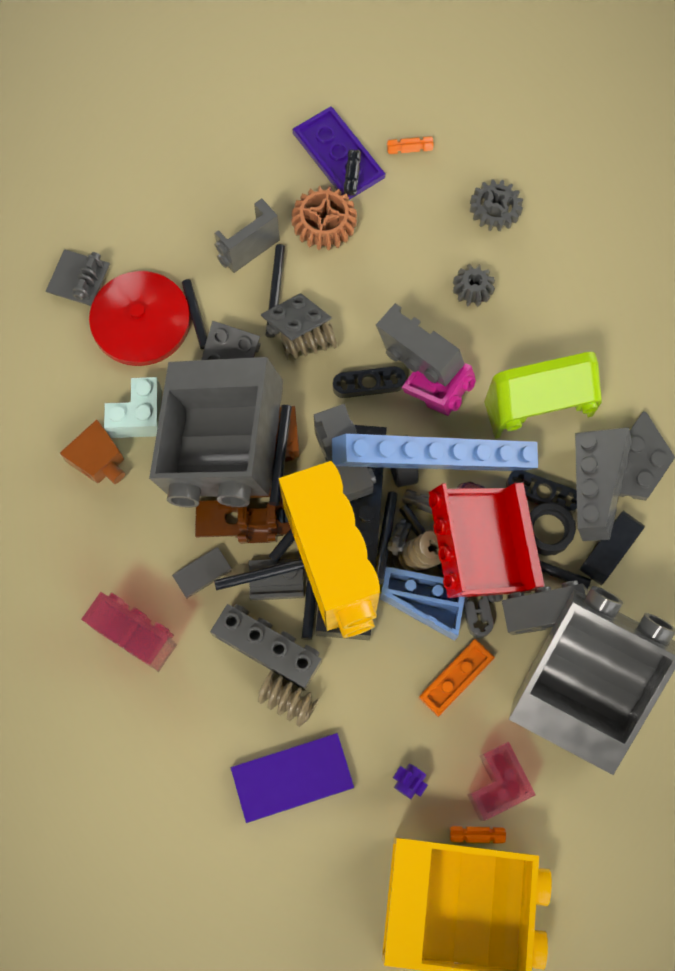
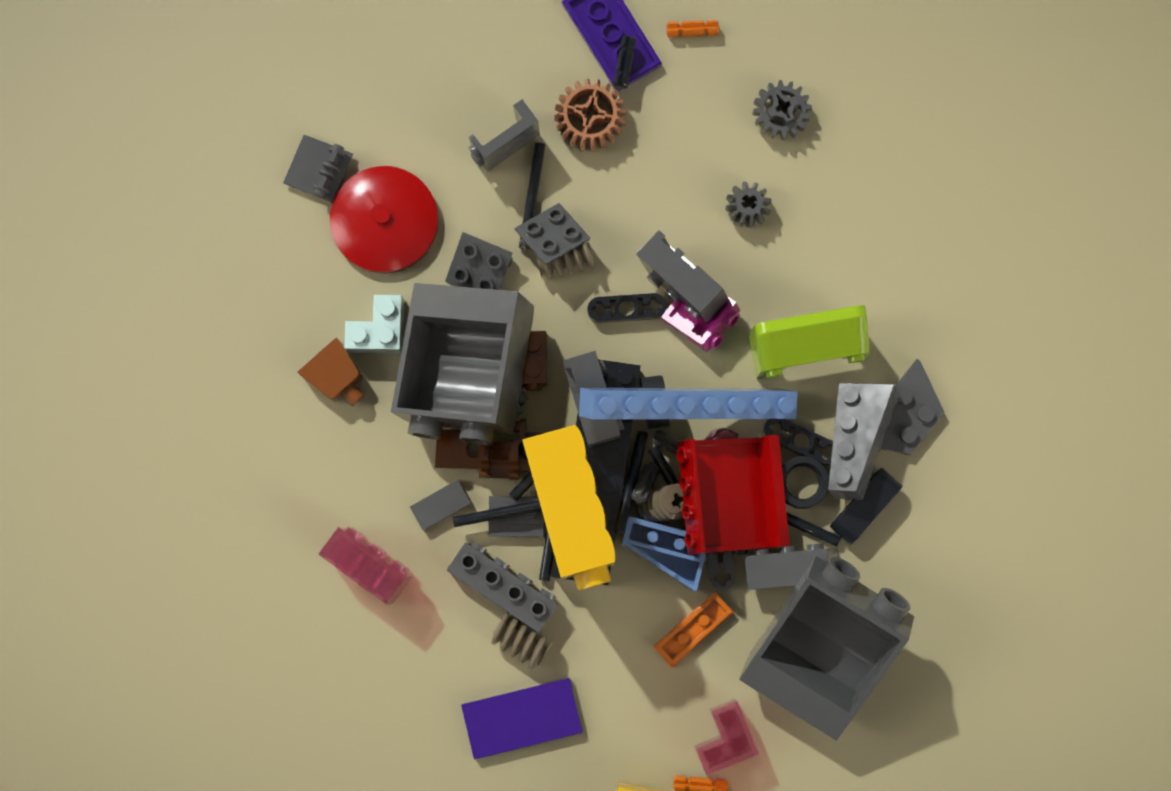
camera: 10 degrees right, 10 degrees up
black bar [182,279,208,349] -> none
black bar [269,405,292,506] -> none
dark purple gear [392,763,428,800] -> none

